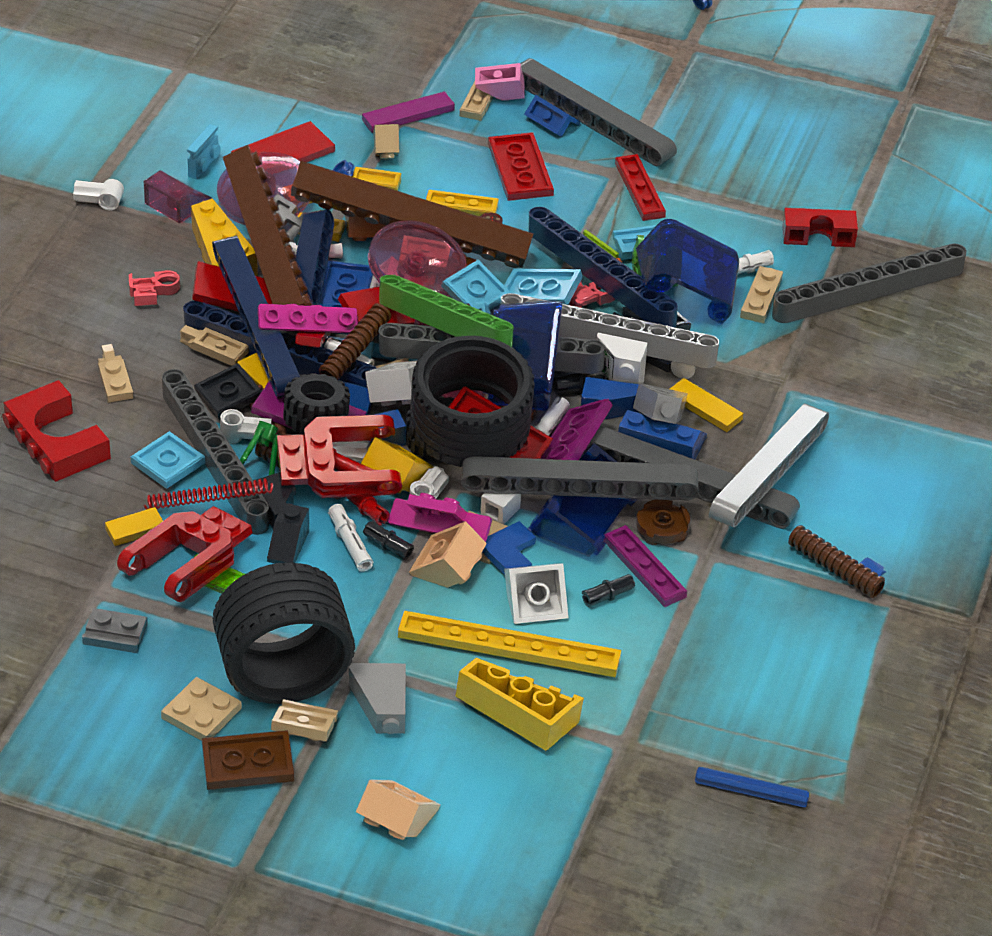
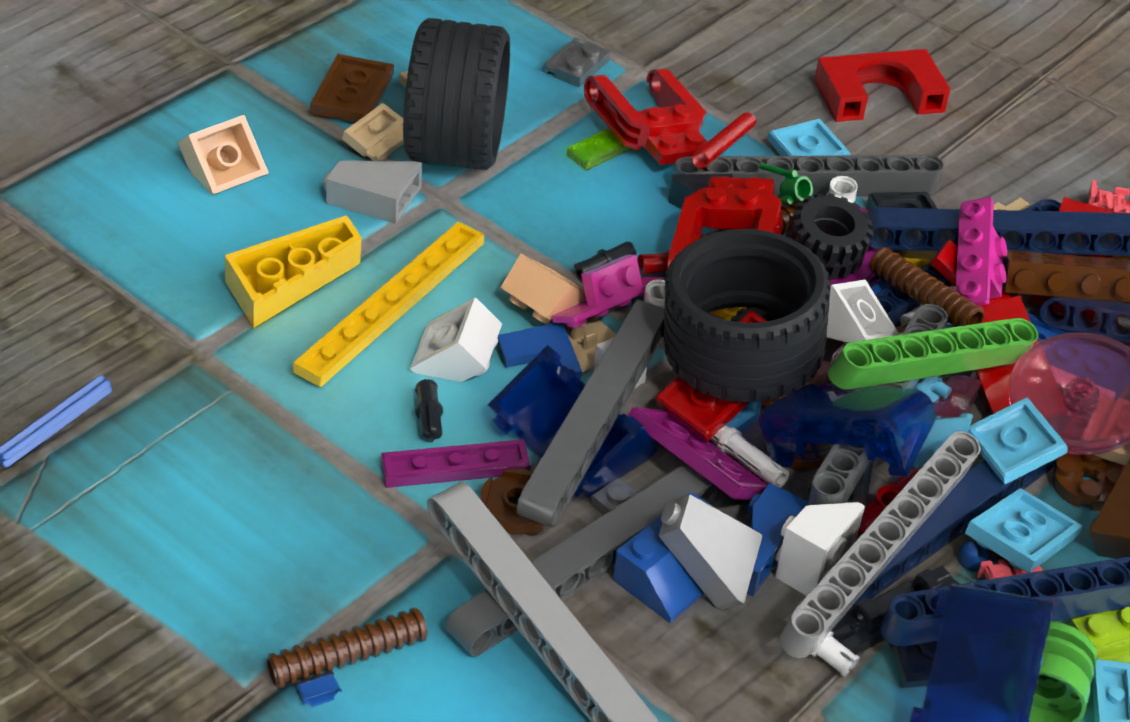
camera: 110 degrees right, 0 degrees up
tan hinge [98,344,133,403] -> none
yellow tile [105,507,163,546] -> none
black slope [267,503,309,564] -> none
white pin [328,504,374,572] -> none
yellow tile [670,378,743,432] -> none

